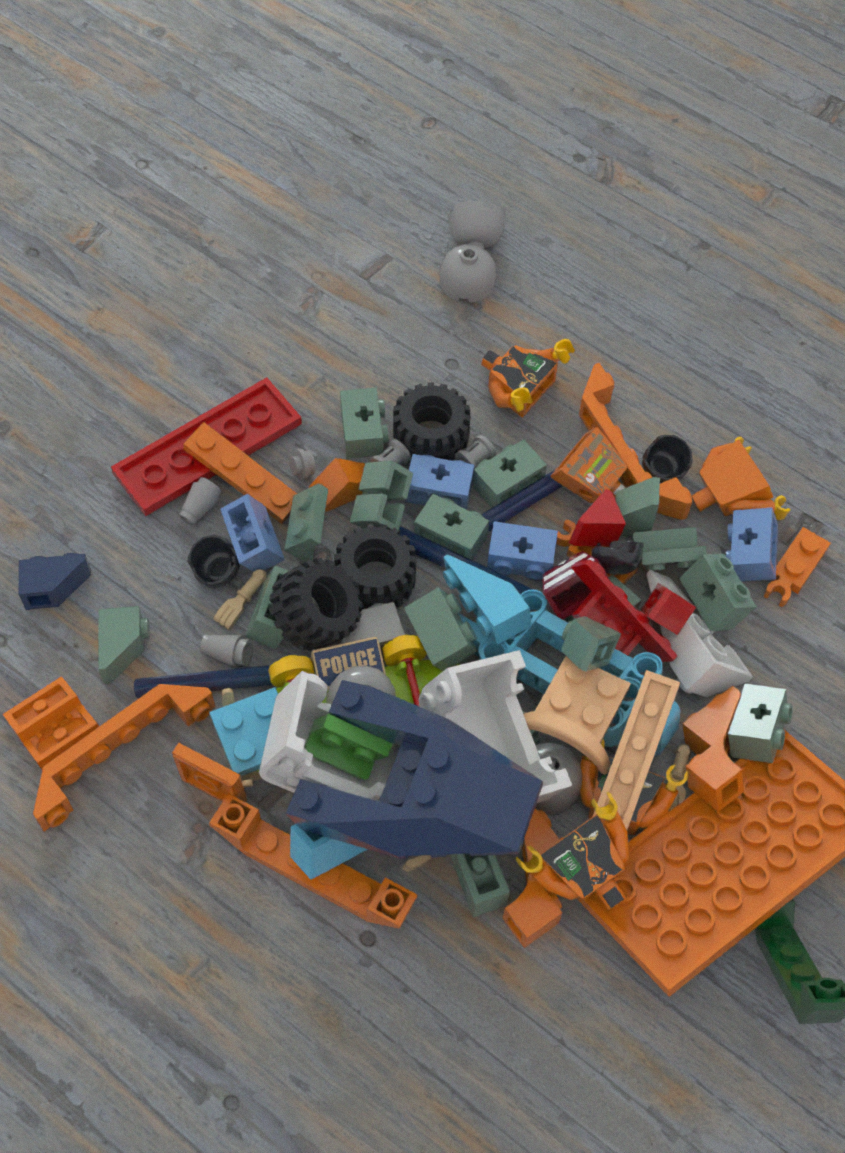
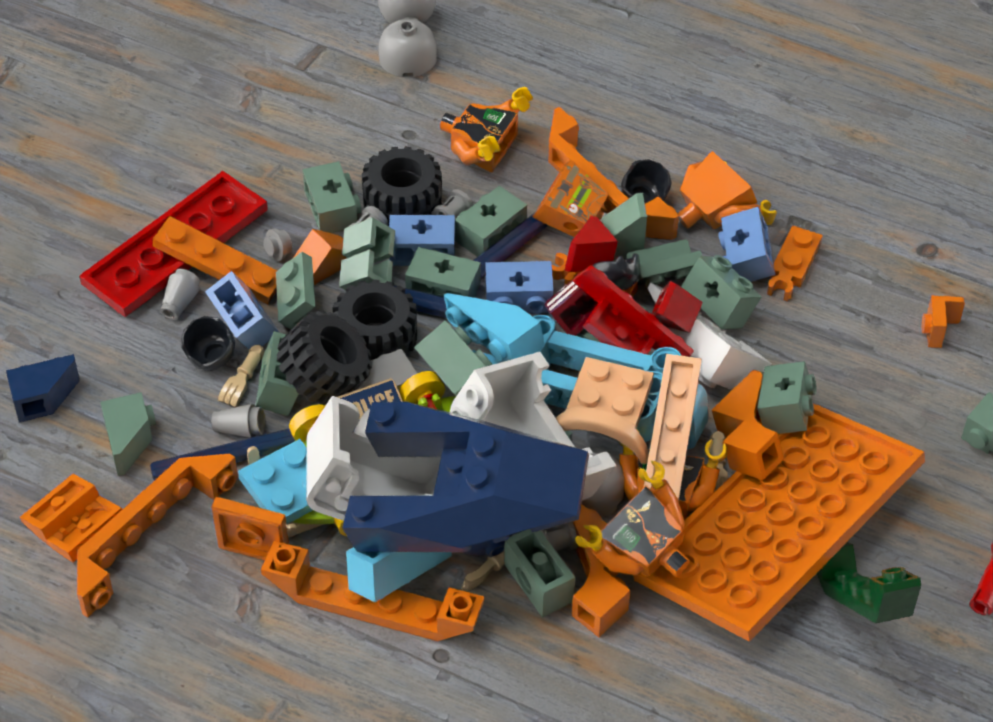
camera: 10 degrees left, 10 degrees down
bright green bracket [304,714,393,780] -> none
sand green slope [561,616,621,672] -> none

